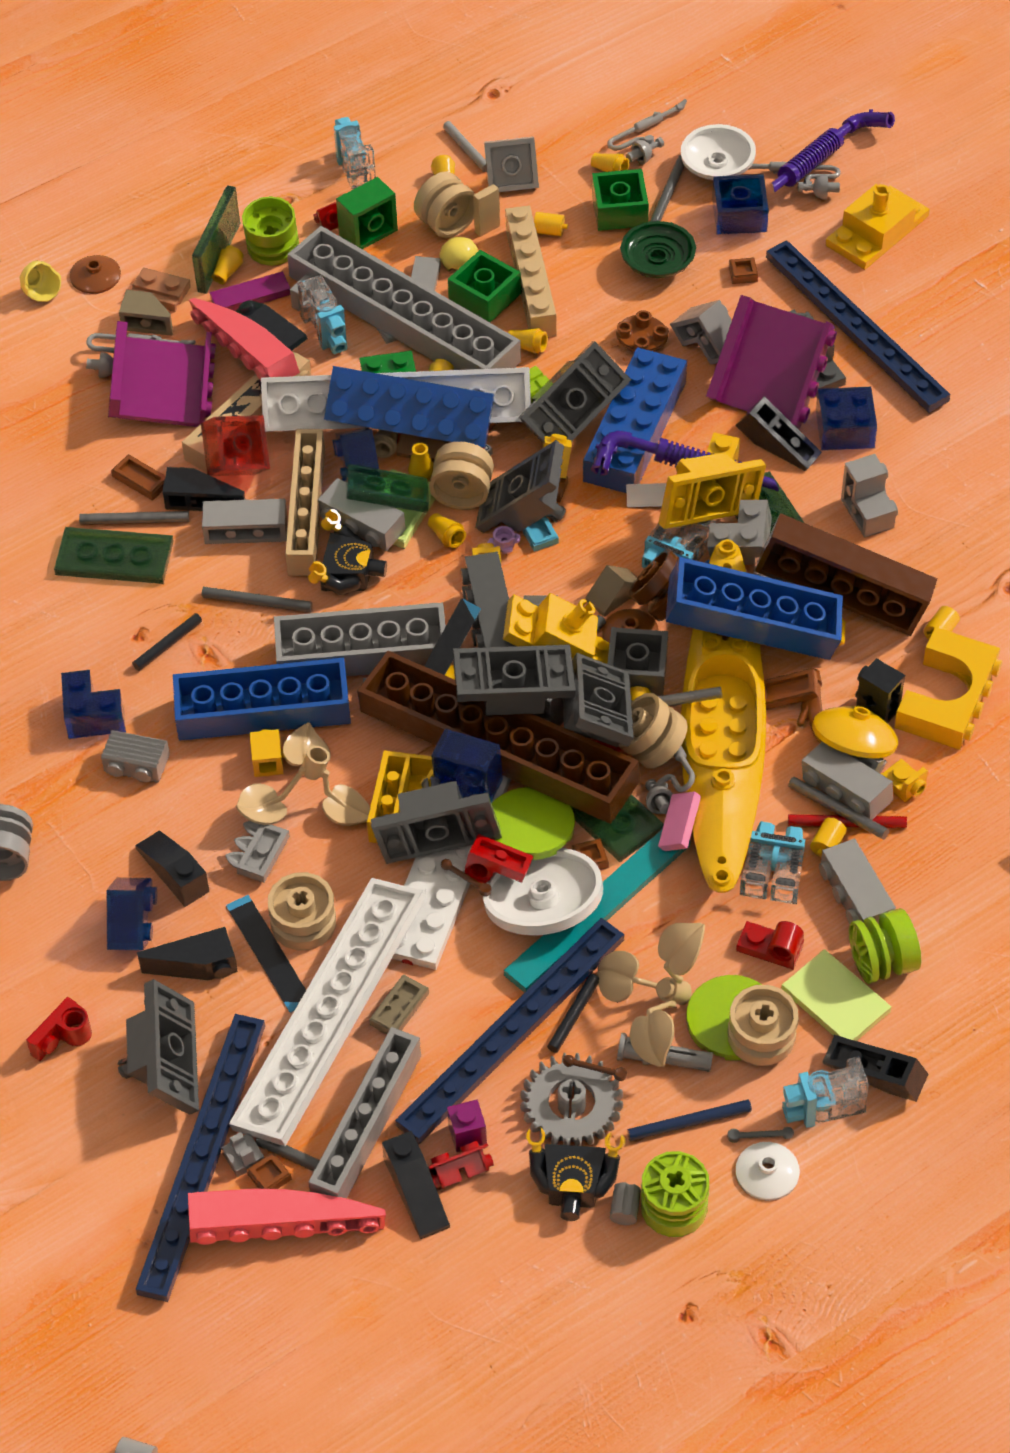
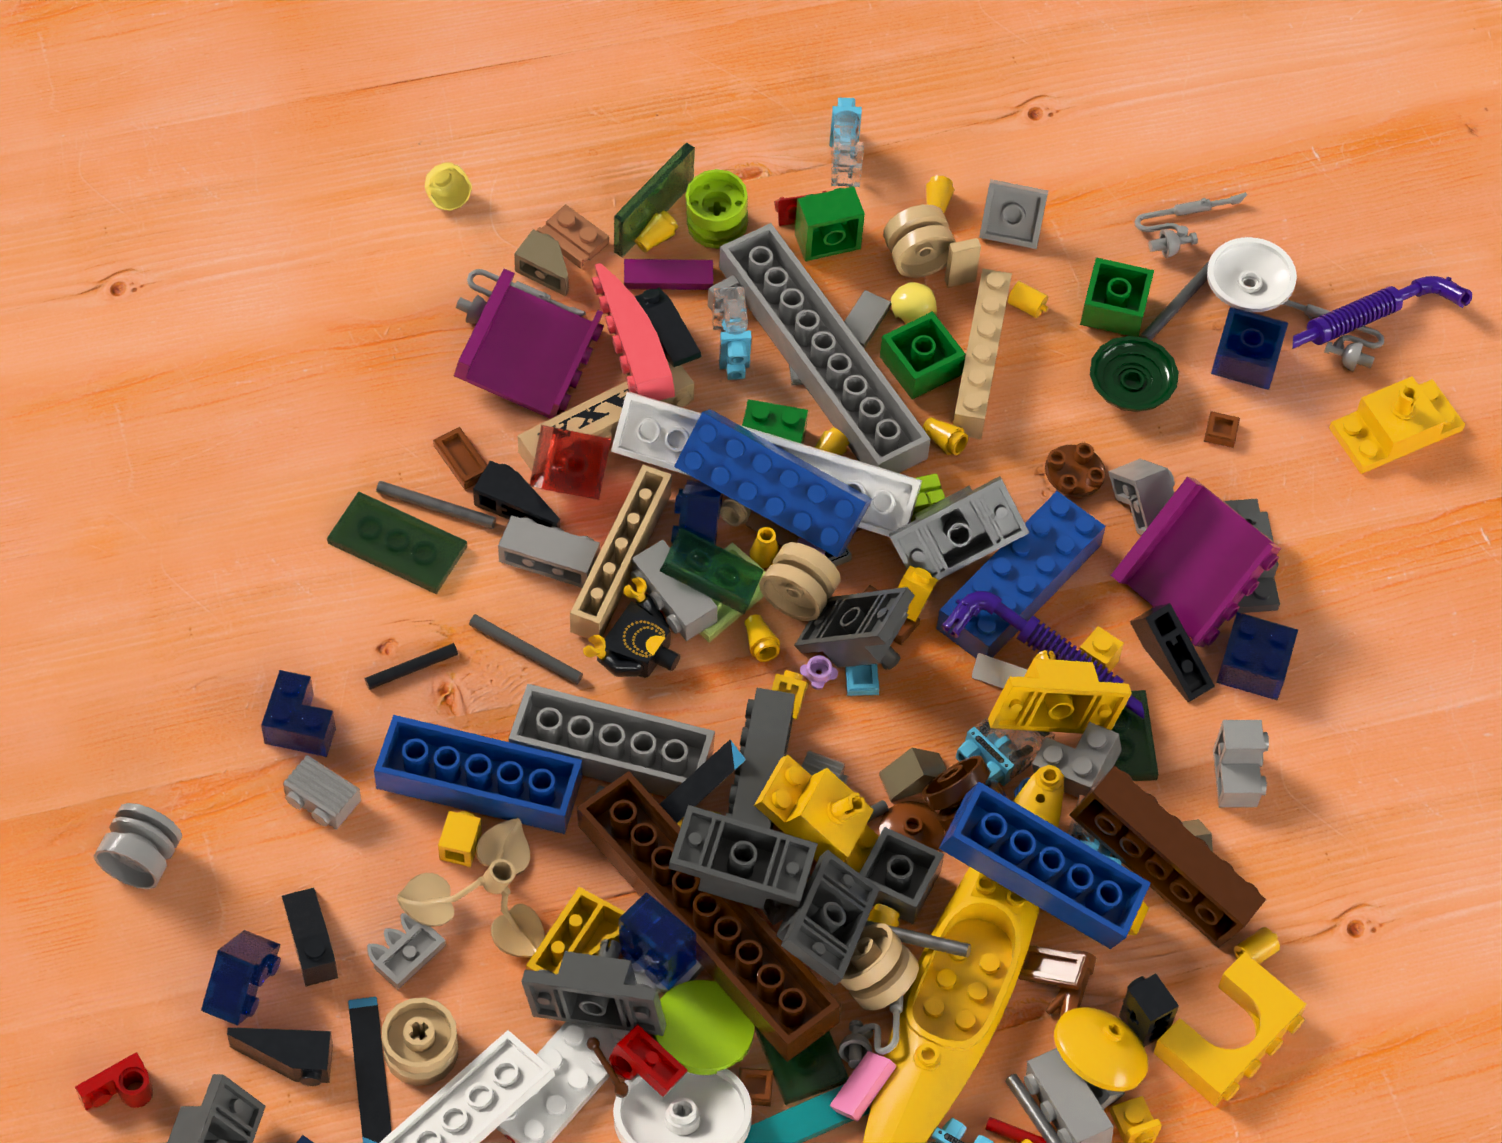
camera: 15 degrees right, 5 degrees up
dark orange dish [70,255,121,294] -> none
light grey bar [443,121,487,172] -> none
yellow cone [591,152,629,172] -> none
dark blue plate [766,240,950,413] -> none

